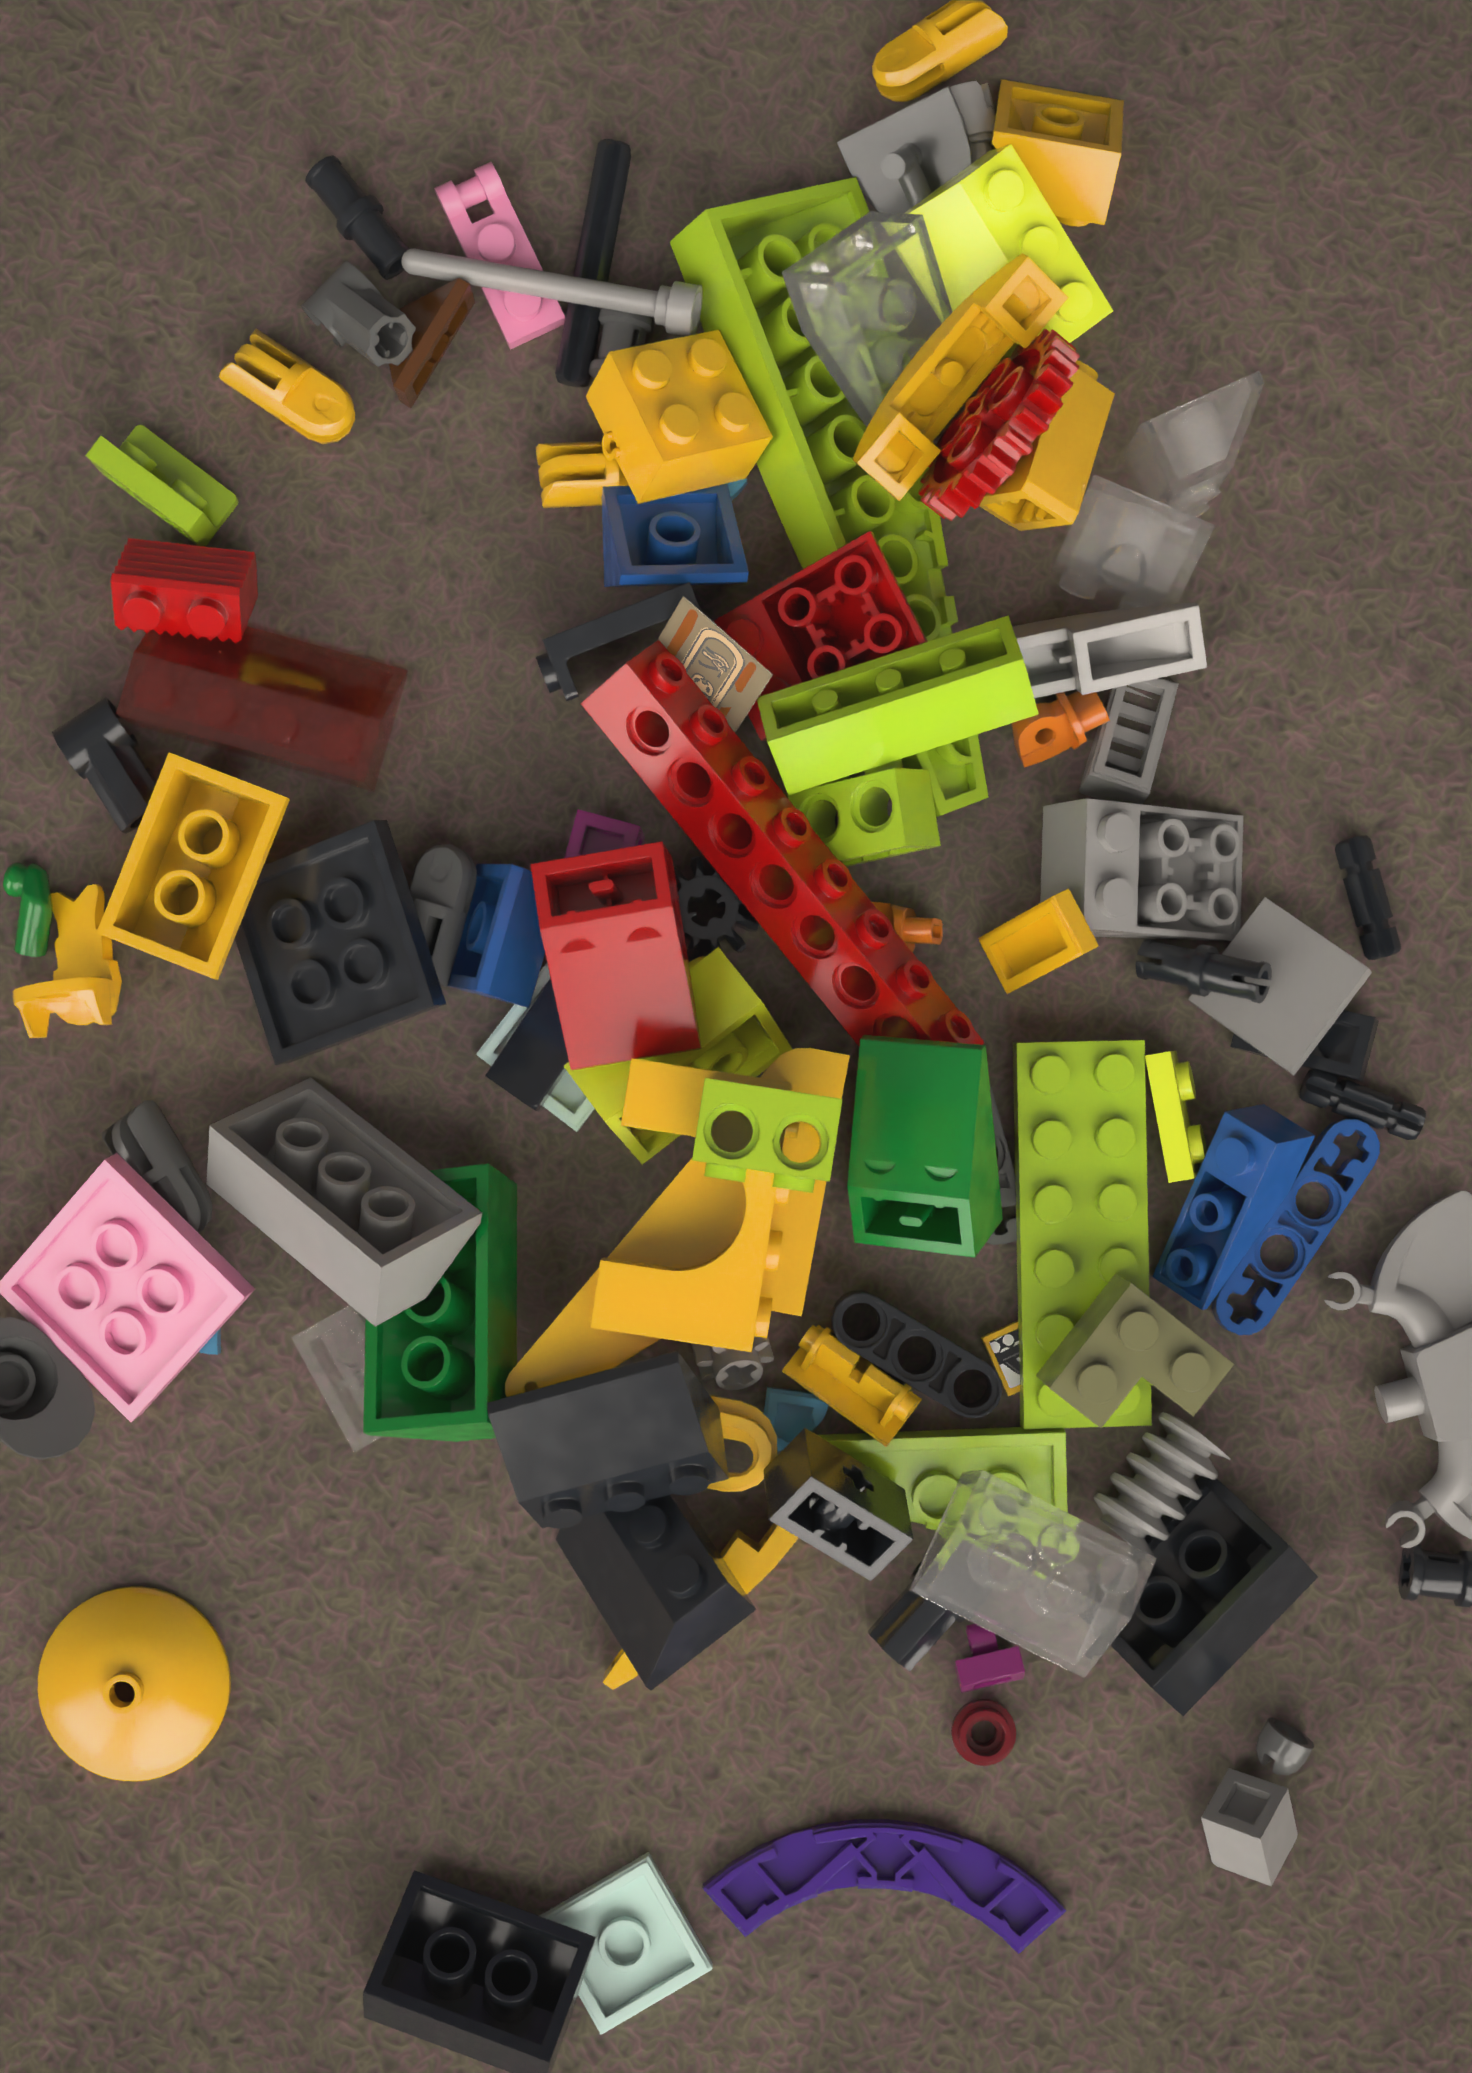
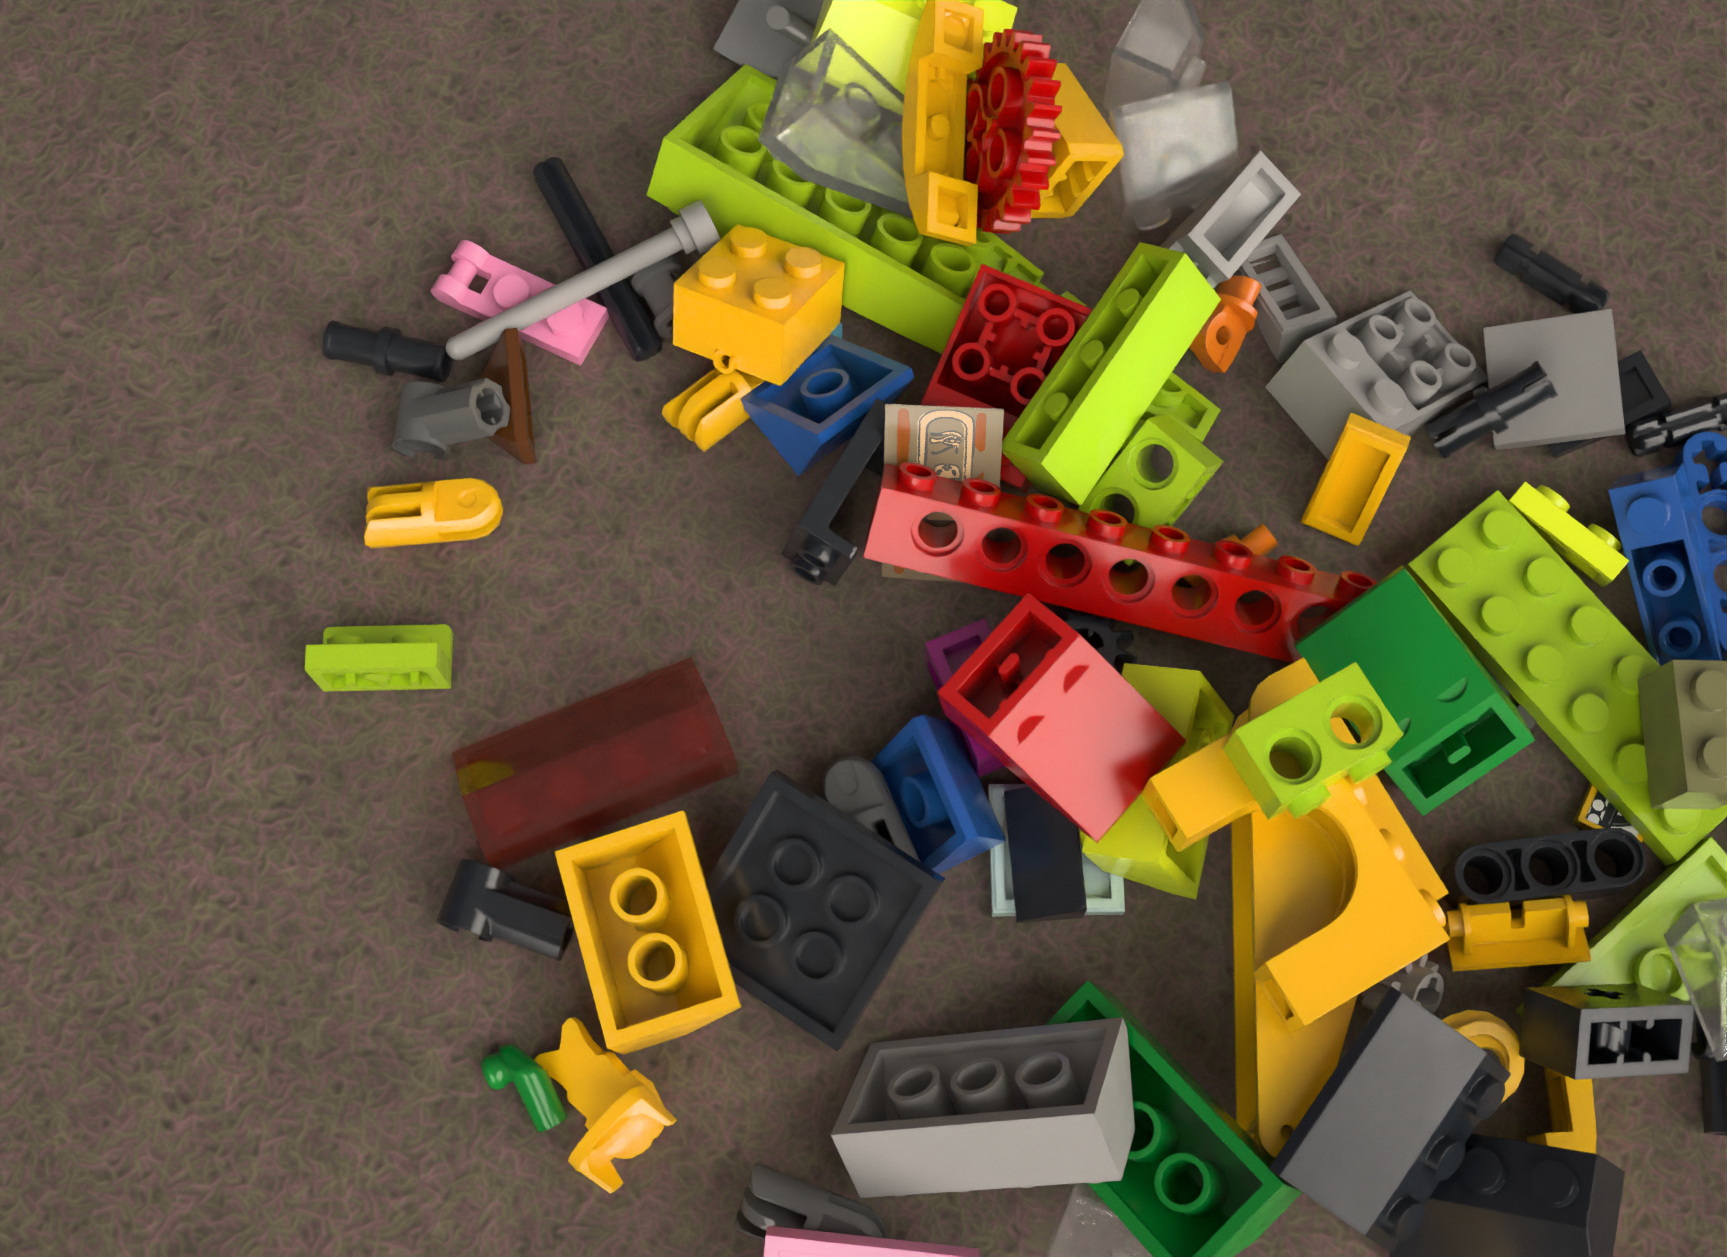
camera: 40 degrees left, 15 degrees down
red brick [111,538,258,644] -> none
dark azure tile [763,1386,829,1451] -> none

